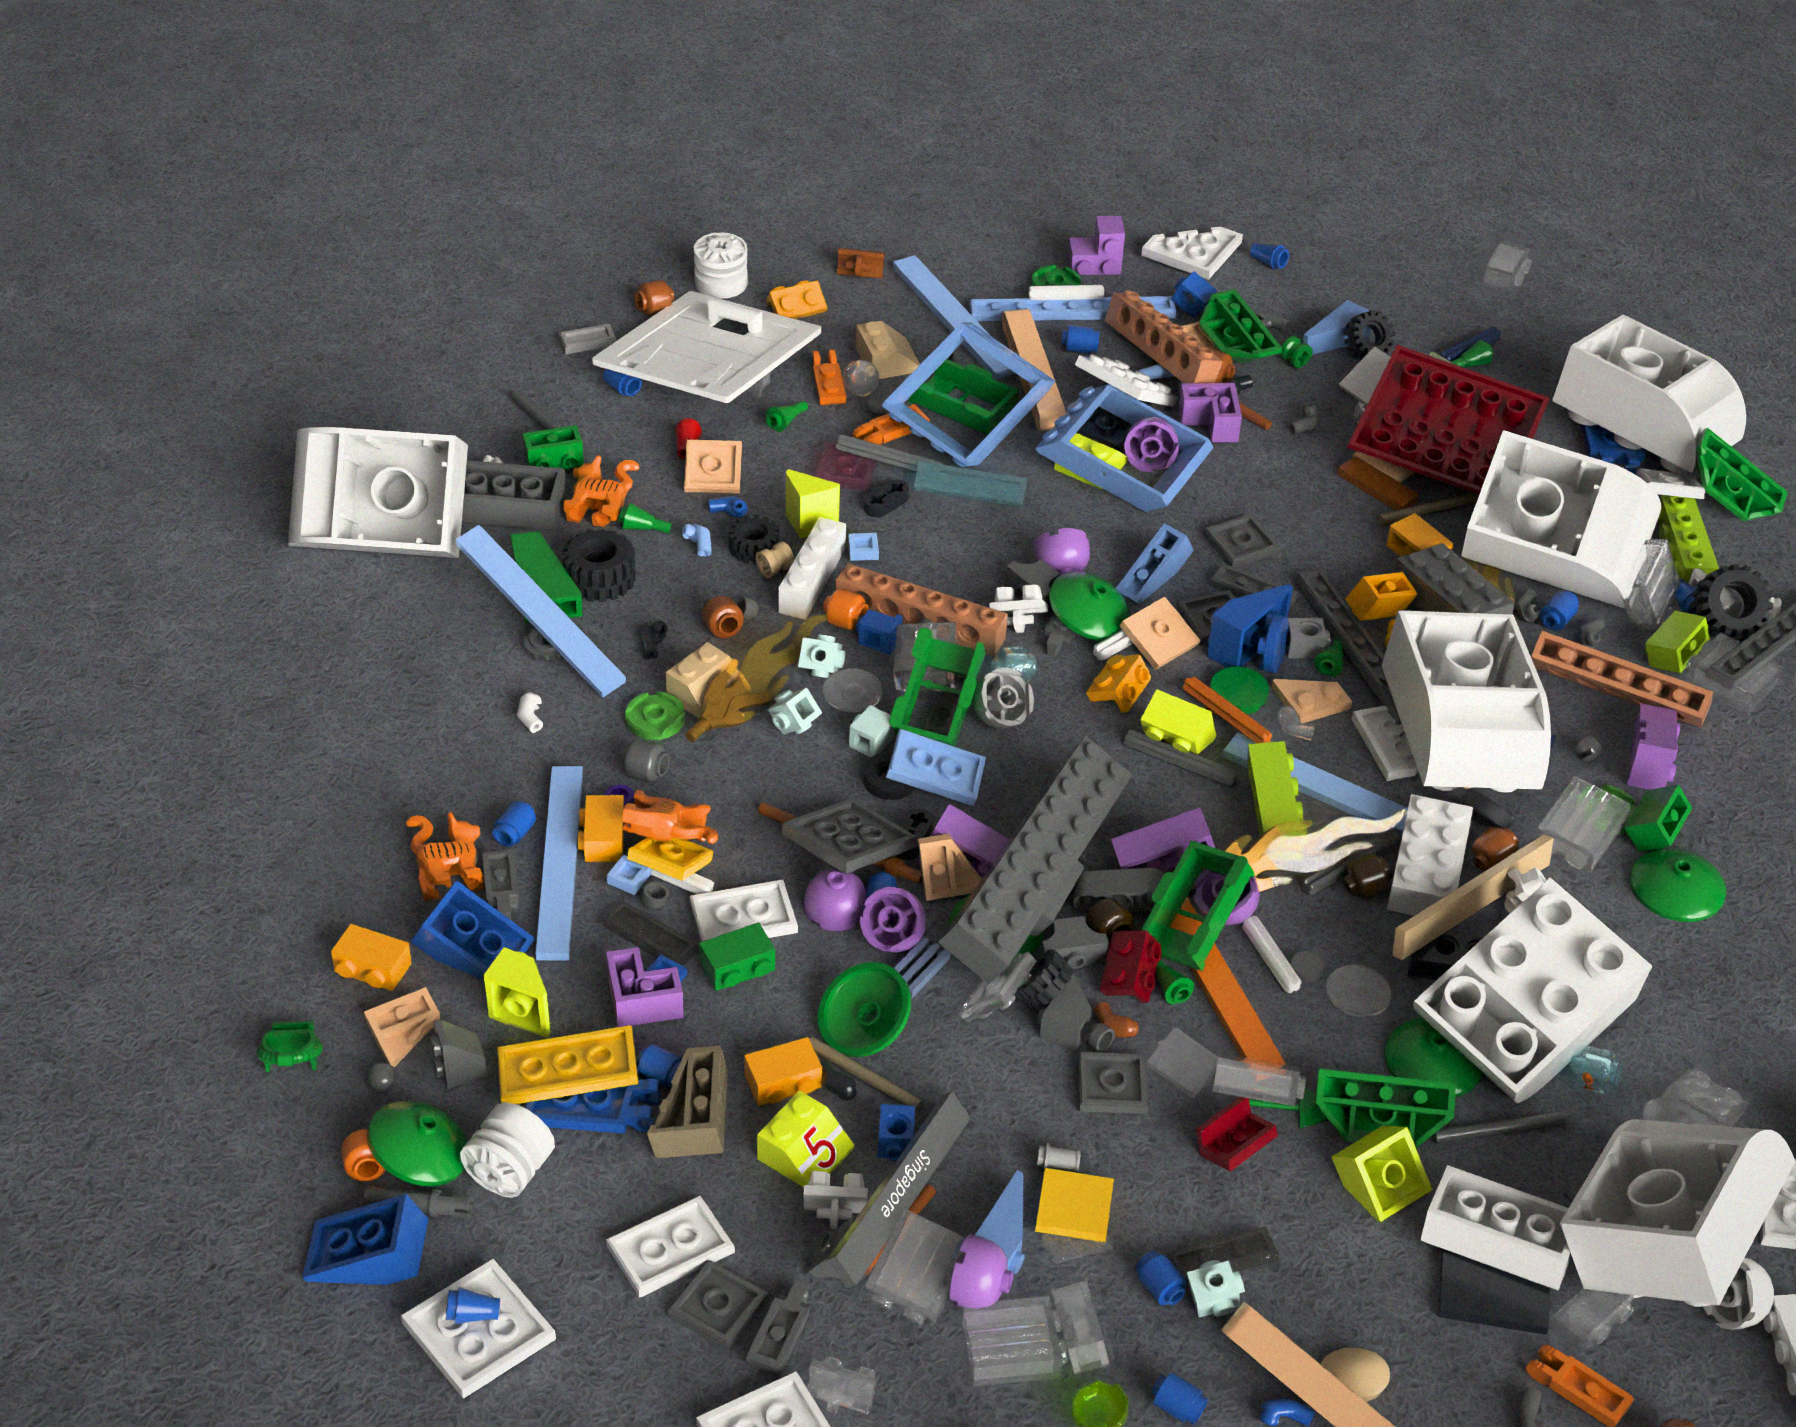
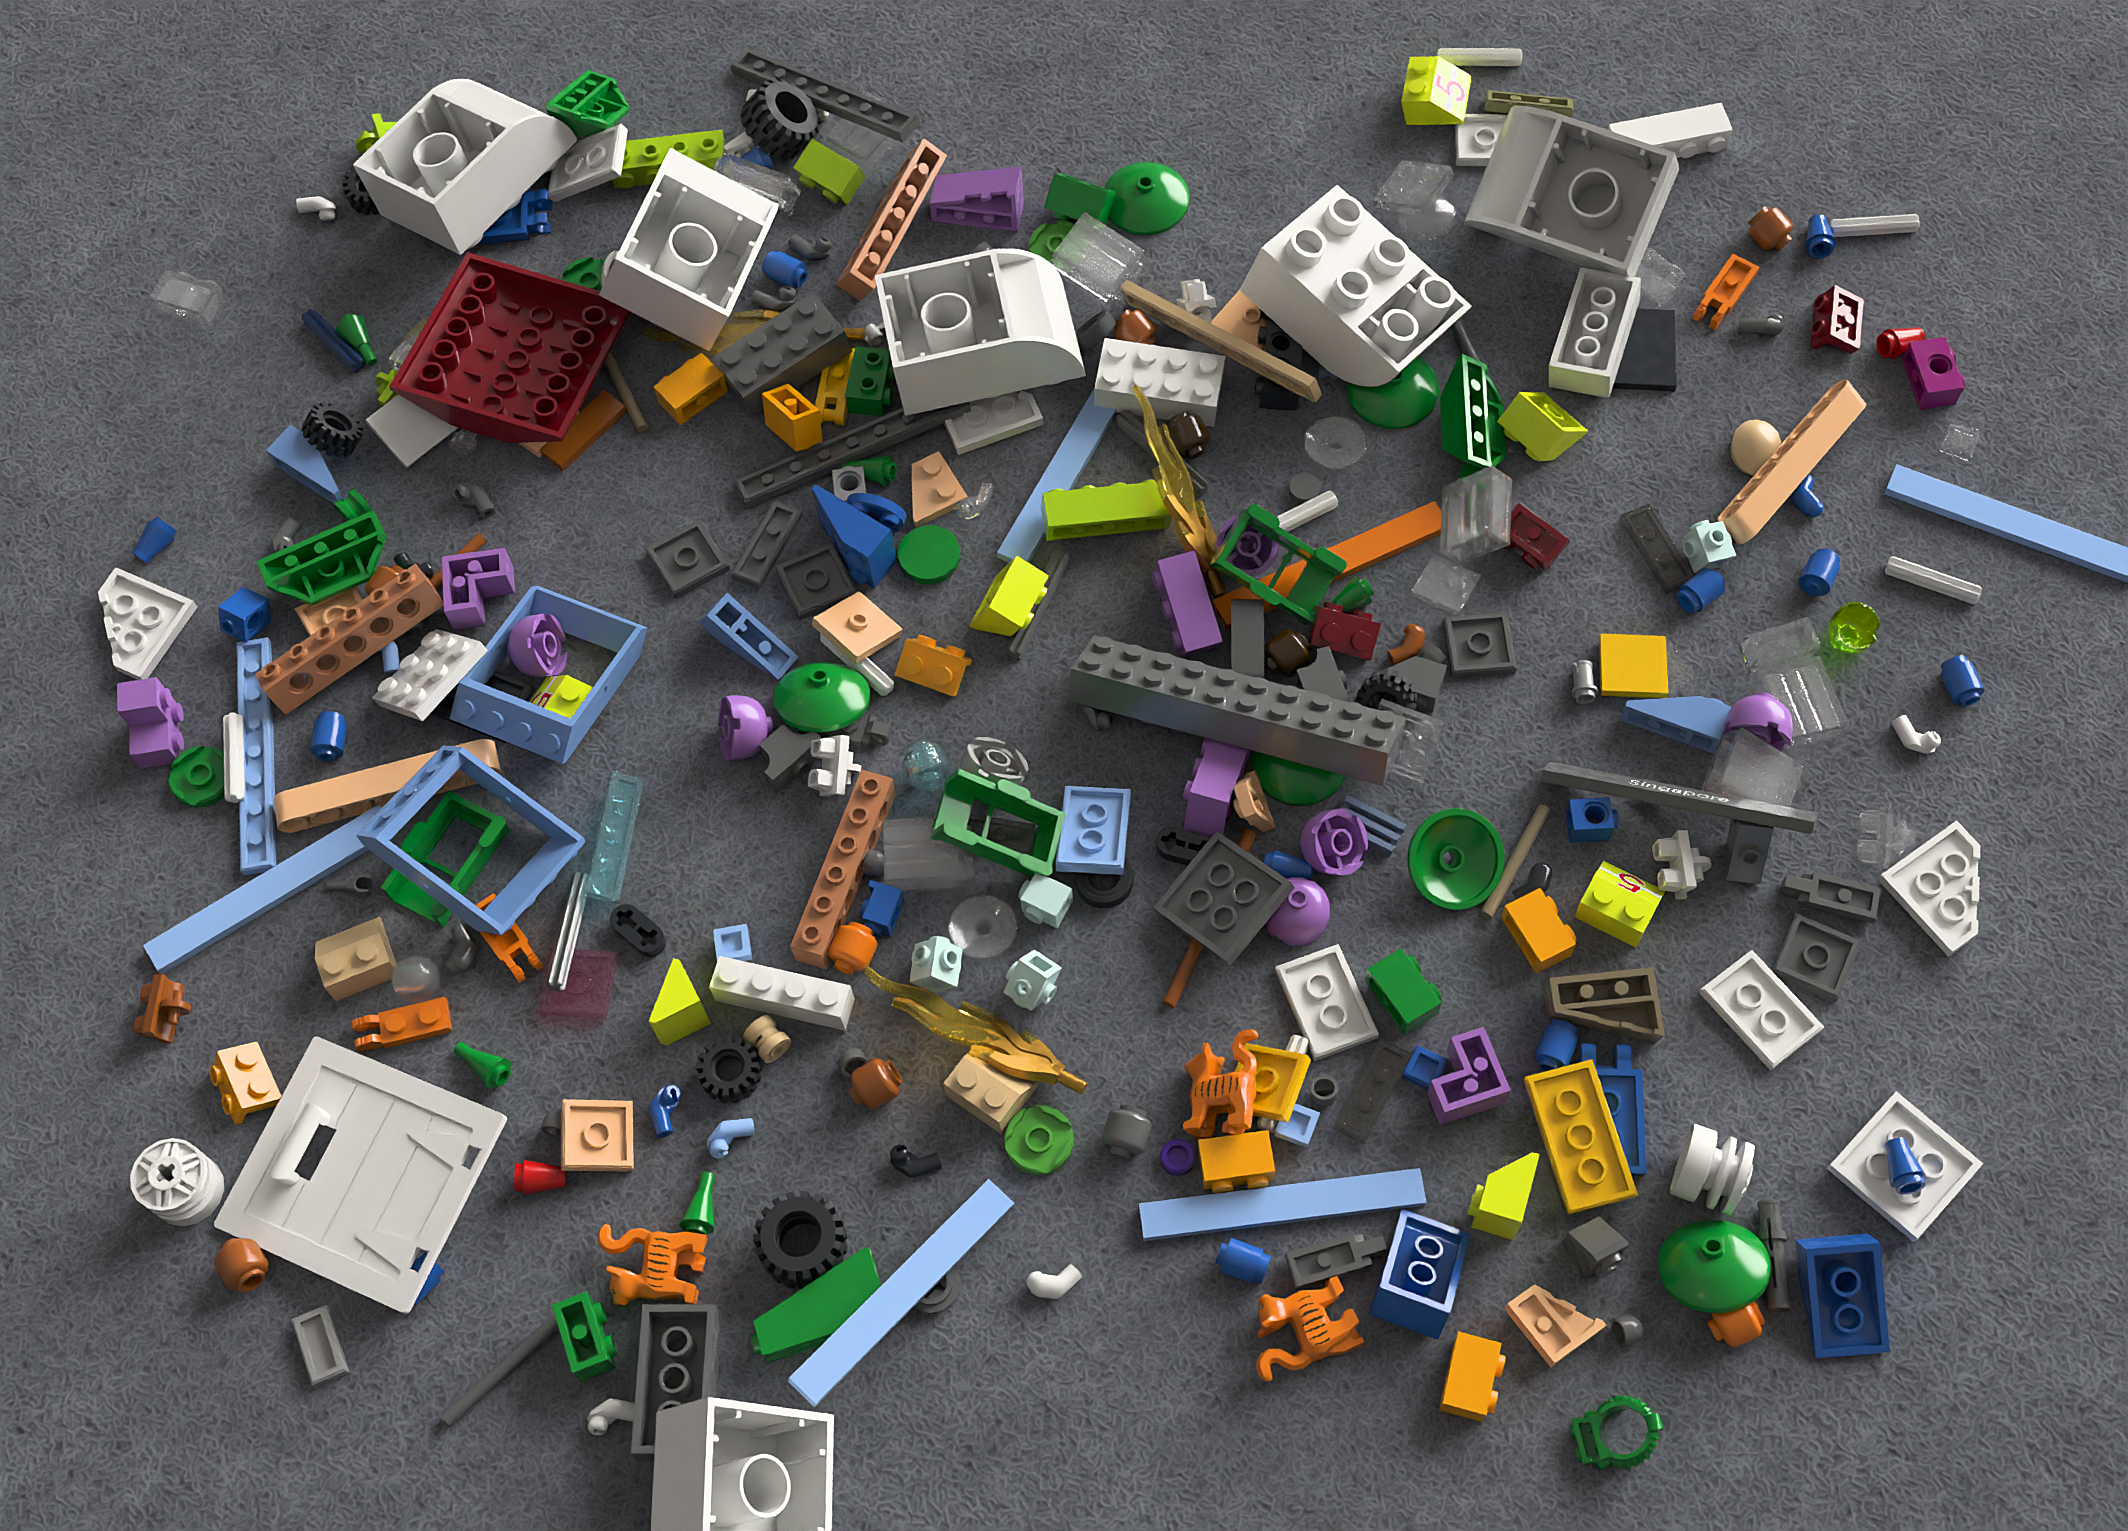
camera: 90 degrees left, 20 degrees up
orange axle [1183,677,1272,743] -> none

